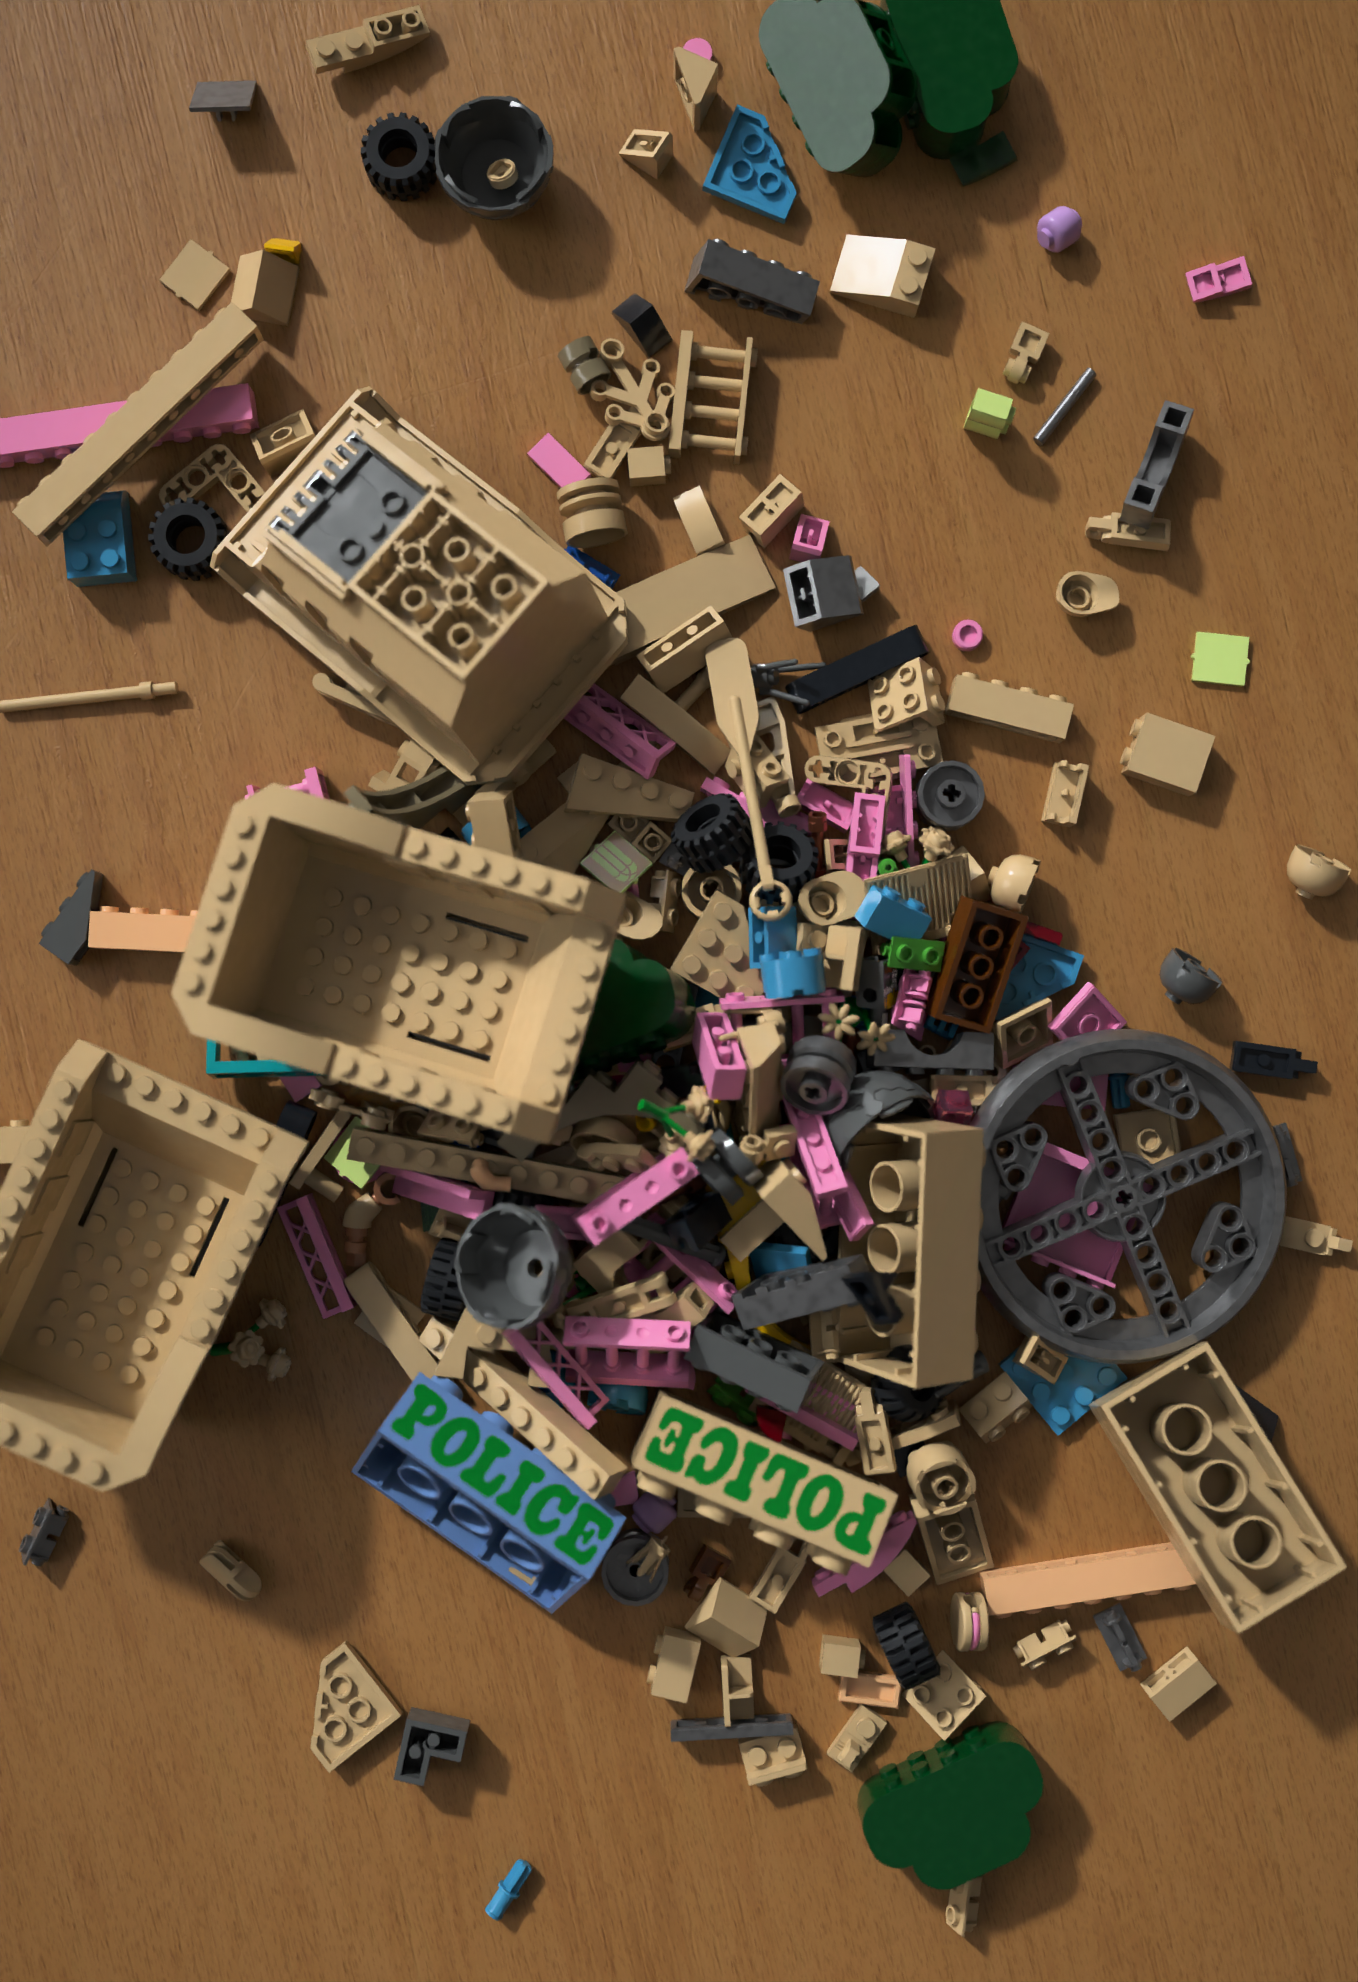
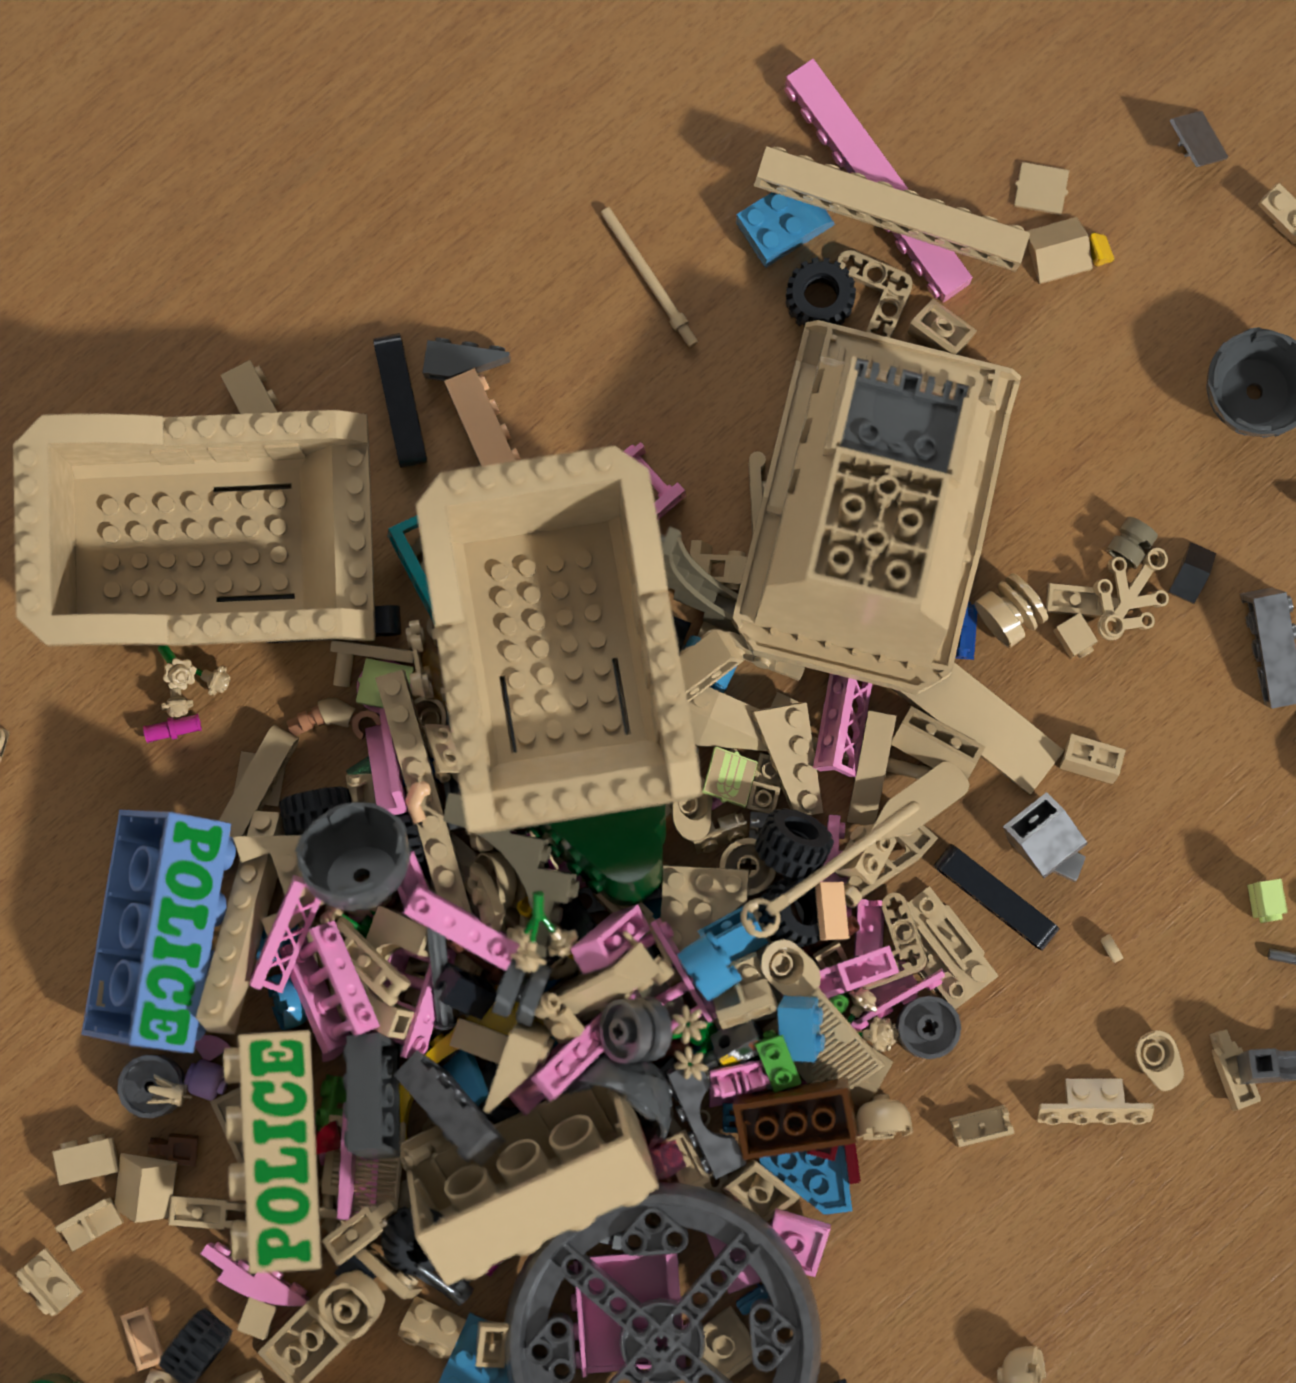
camera: 70 degrees right, 5 degrees down
bright pink fence [277,1193,358,1319] -> none
bright pink tile [279,1076,322,1102] -> none
black tyre [361,112,437,201] -> none
tan tile [487,159,518,189] -> none
bright pink tile [527,433,591,488] -> none
tan fence [669,330,758,465] -> none
flat silver tile [670,1713,793,1742] -> none
tan slope [673,485,725,556] -> none
dark grey plant [751,659,826,706] -> none
bright pink slope [789,514,830,562] -> none
tan brick [819,1634,865,1678] -> none
tan hinge [826,1704,887,1772] -> none
bright pink tile [832,1171,874,1242] -> none
black slope [841,1272,904,1325] -> none
tan bracket [868,657,945,732] -> none
tan brick [944,672,1074,744] -> none
bright pink tile [952,620,983,651] -> none
tan brick [1120,713,1215,797] -> none
dark grey cylinder [1159,948,1223,1004] -> none
yellowish green piece [1191,631,1250,687] -> none
none -> dark pink pin [143,713,202,743]
none -> black beam [373,333,428,468]
none -> light nougat tile [815,882,849,941]
none -> tan bracket [1037,1078,1154,1125]
none -> tan tile [1100,934,1124,963]

